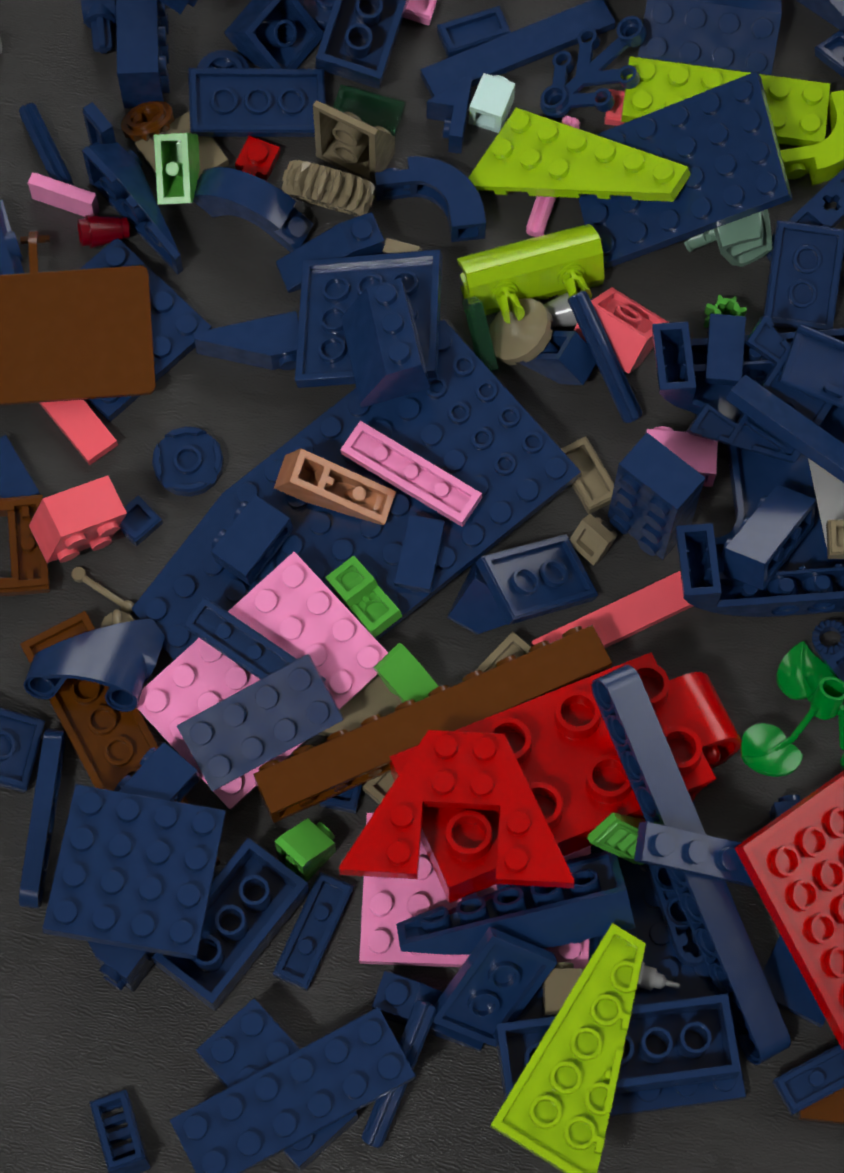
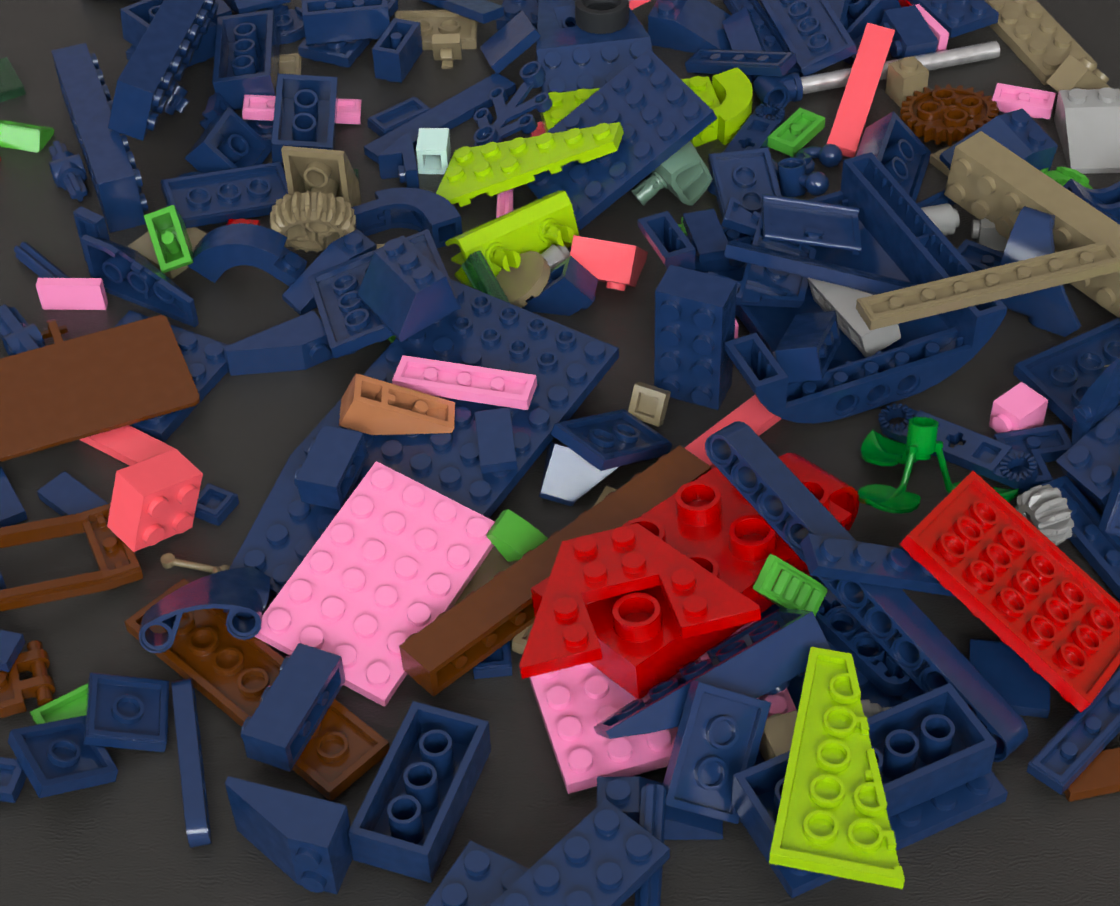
camera: 15 degrees left, 25 degrees down
dark blue plate [42,784,226,960] -> none
dark red cone [77,215,130,249] -> none
reddish brown gear [121,101,175,142] -> none
dark blue tile [152,427,224,497] -> none
dark blue plate [177,654,345,792] -> none
dark blue tile [182,595,326,682] -> none
dark blue tile [272,872,354,991] -> none
bright green slope [275,818,336,882] -> none
bright green slope [325,555,402,638] -> none
dark tan tile [561,436,614,514] -> none
dark blue axle [568,291,642,423] -> none

